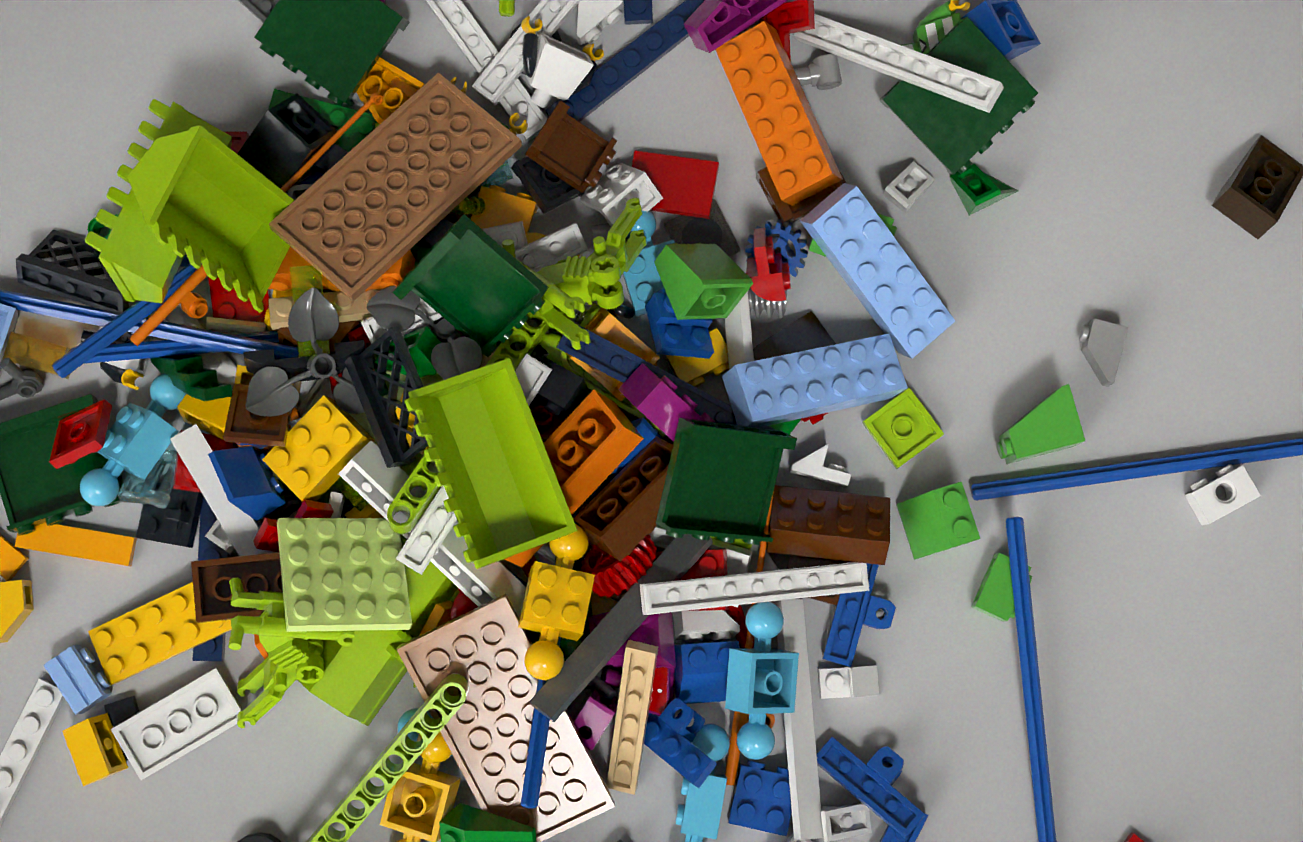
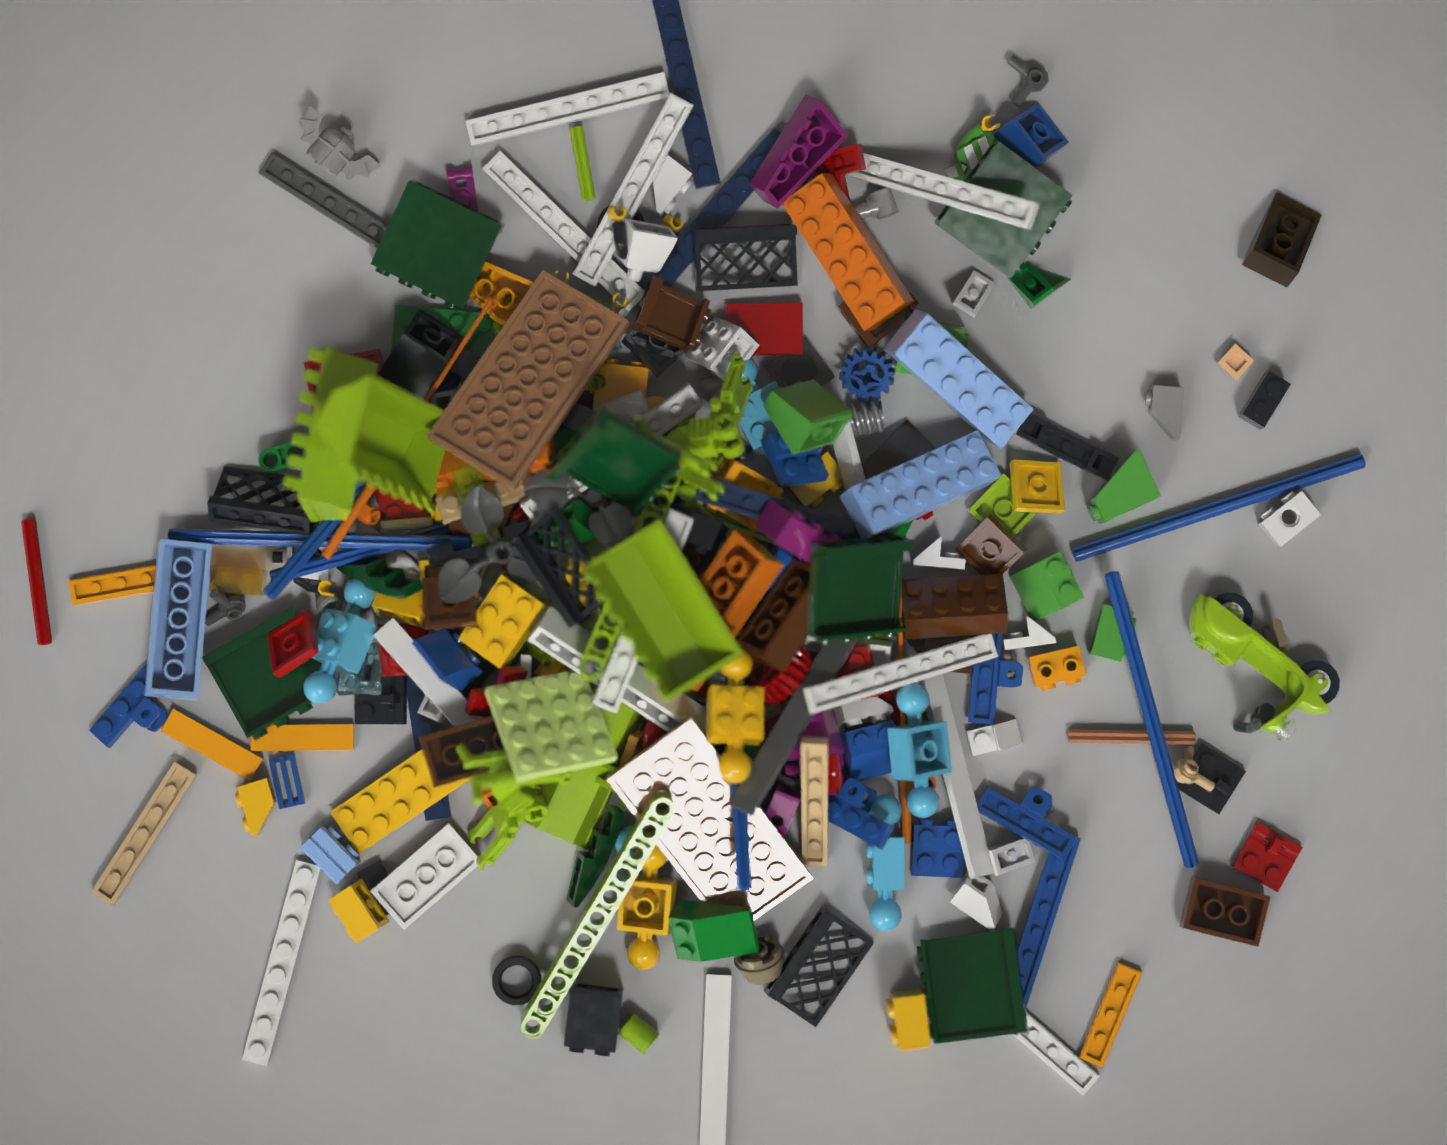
camera: 15 degrees left, 5 degrees up
red brick [746,228,791,301] -> none
none -> blue tile [268,753,306,809]
none -> light grey tile [316,589,343,616]
none -> dark green slope [566,804,625,908]
none -> black fence [691,224,798,291]
none -> reddish brown plate [955,514,1027,575]
none -> white slope [1002,616,1056,650]
none -> yellow plate [1009,459,1065,514]
none -> black slope [1016,413,1119,481]
none -> light orange brick [1027,646,1086,691]
none -> nougat axle [1068,729,1196,745]
none -> tan piece [1174,746,1215,792]
none -> black hinge [1177,744,1246,815]
none -> lime piece [1189,592,1340,741]
none -> light nougat plate [1217,344,1254,380]
none -> black brick [1238,371,1291,430]

